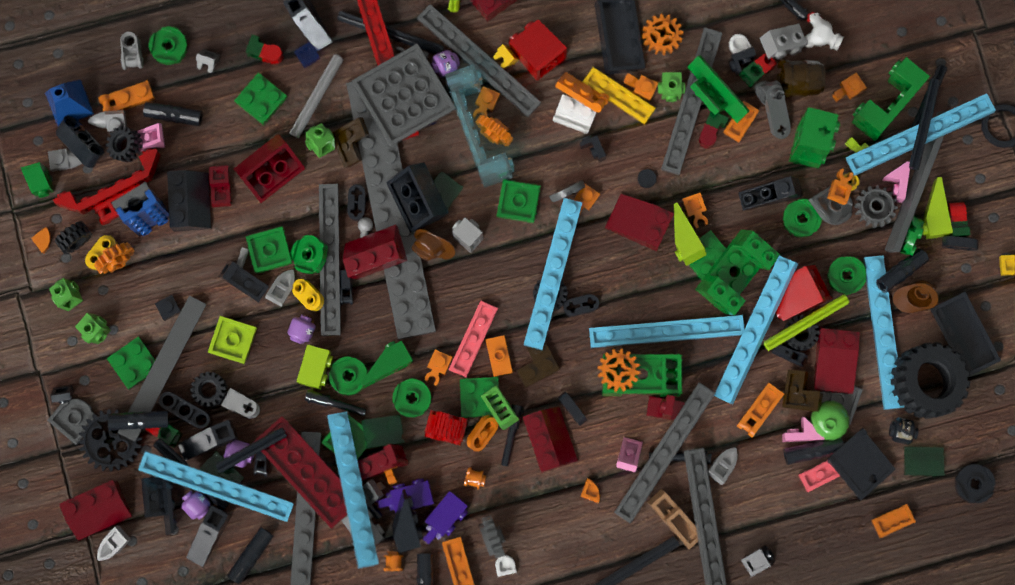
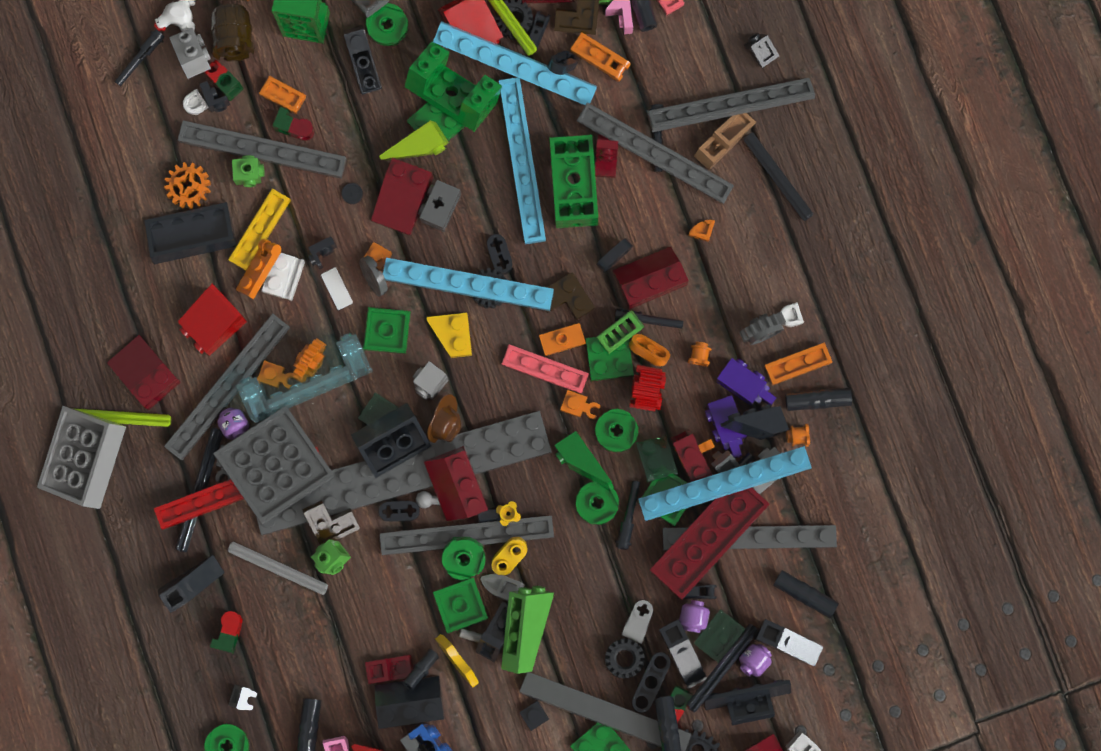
camera: 95 degrees left, 0 degrees up
medium azure plate [138,451,294,522] -> none
lime plate [208,316,257,364] -> none
black axle [215,428,287,473] -> none
dark red slope [233,134,306,203] -> none
green plate [234,73,288,126] -> none
medium lavender head [287,314,315,344] -> none
clear blue tile [294,42,320,69] -> none
lime brick [296,345,333,390] -> none
yellow tile [493,44,519,69] -> none
orange gear [597,349,640,392] -> none
bright pink slope [617,437,642,472] -> none
orange plate [623,73,658,101] -> none
orange plate [682,193,708,229] -> none
green bracket [687,55,749,123] -> none
light grey plate [708,448,737,485] -> none
dark grey piece [754,80,791,139] -> none
none -> white sticker [321,268,353,310]
none -> black pin [402,649,439,691]
none -> dark grey brick [418,180,461,232]
none -> yellow wing [427,313,472,358]
none -> yellow tile [435,634,478,688]
none -> yellow plate [496,501,521,526]
none -> bright green slope [501,586,554,674]
none -> black beam [547,51,579,75]

